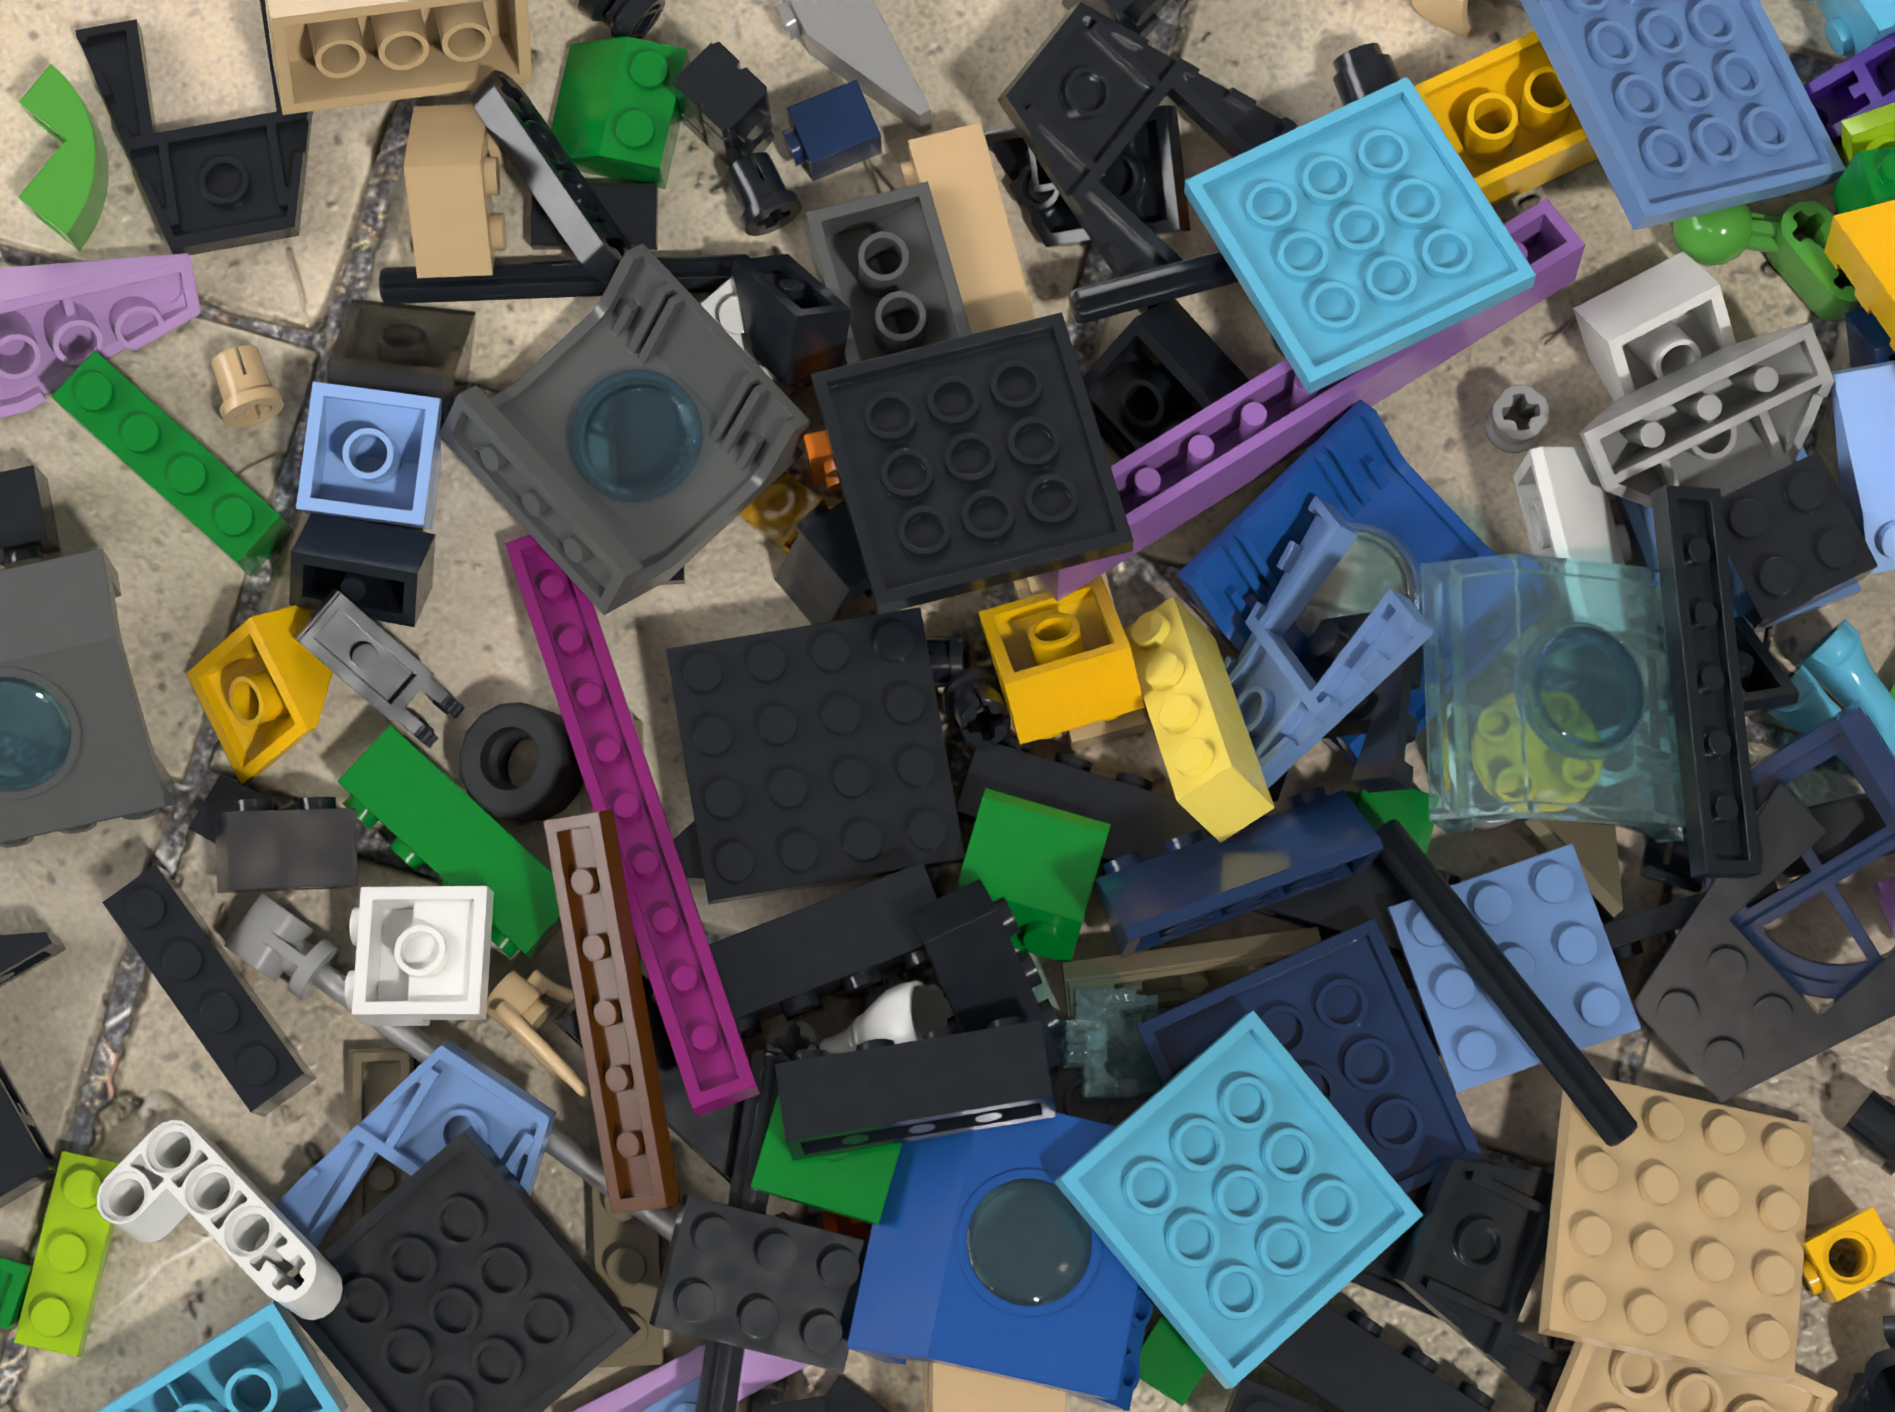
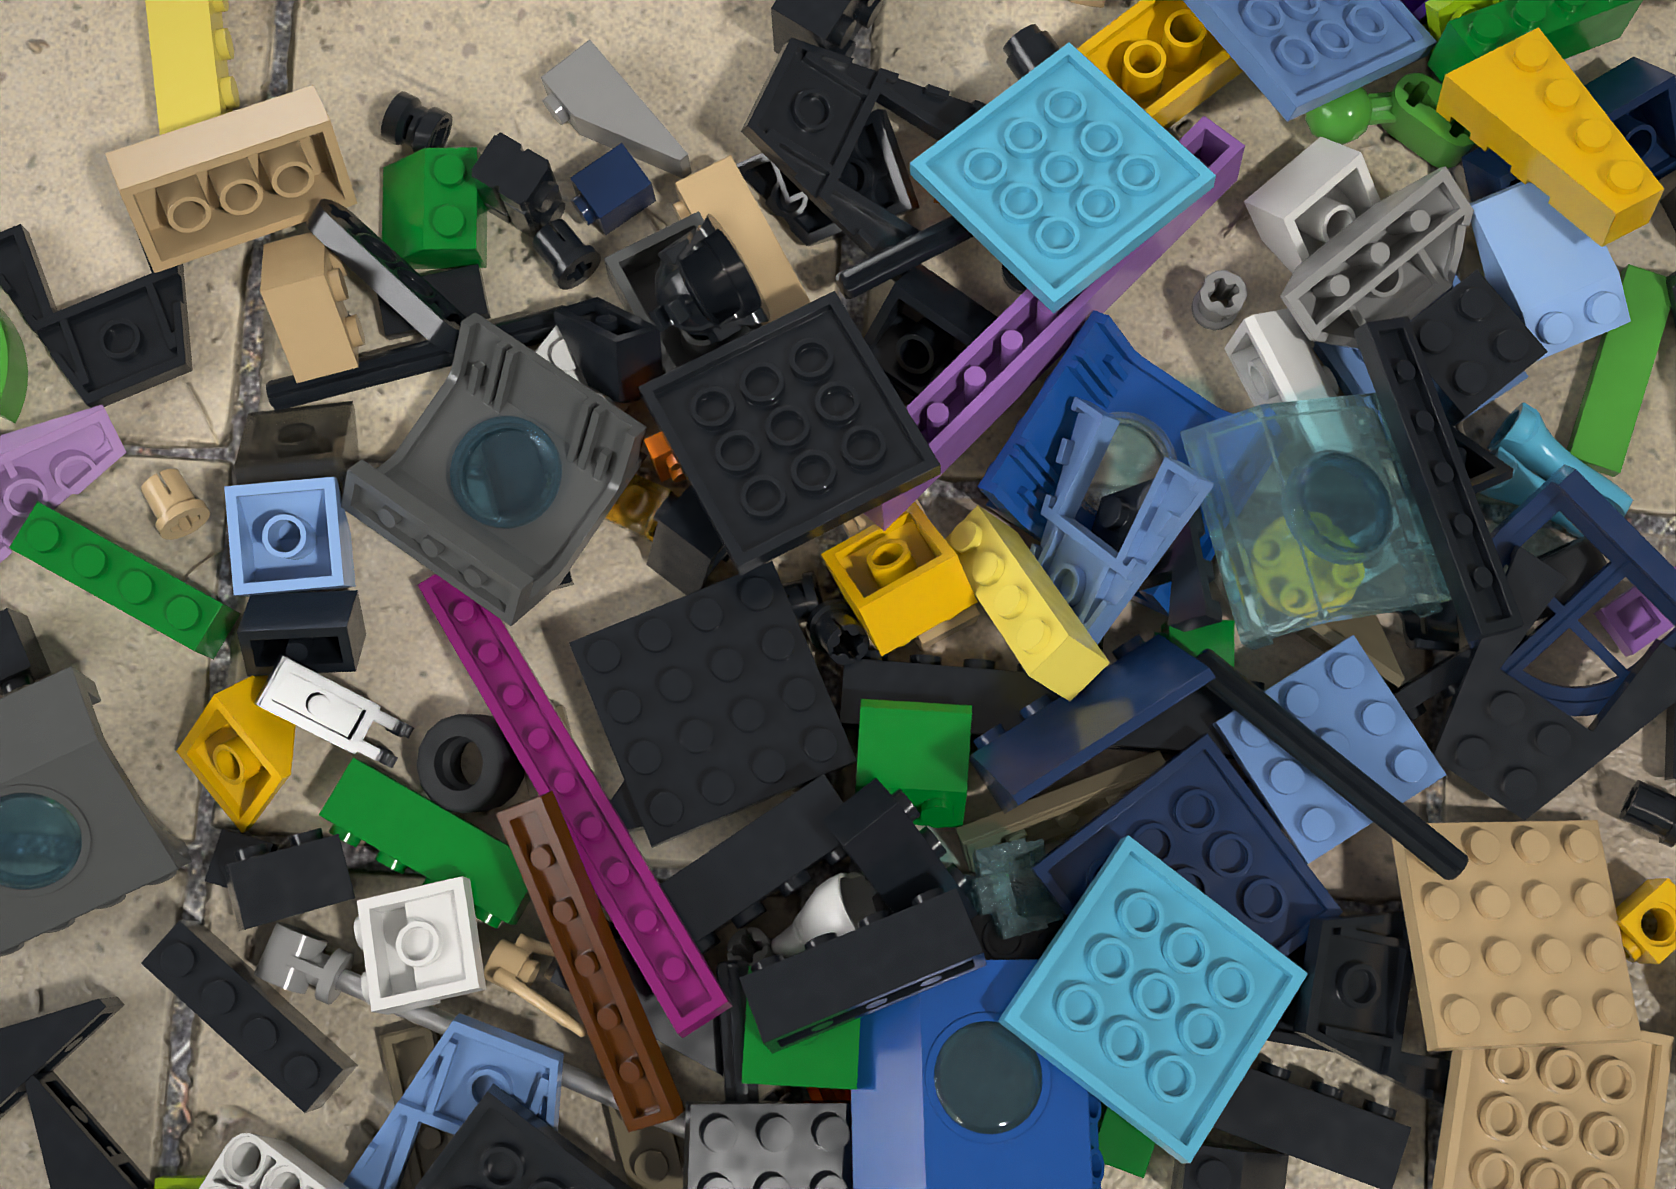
camera: 15 degrees left, 0 degrees up
none -> black helmet [649,214,770,343]

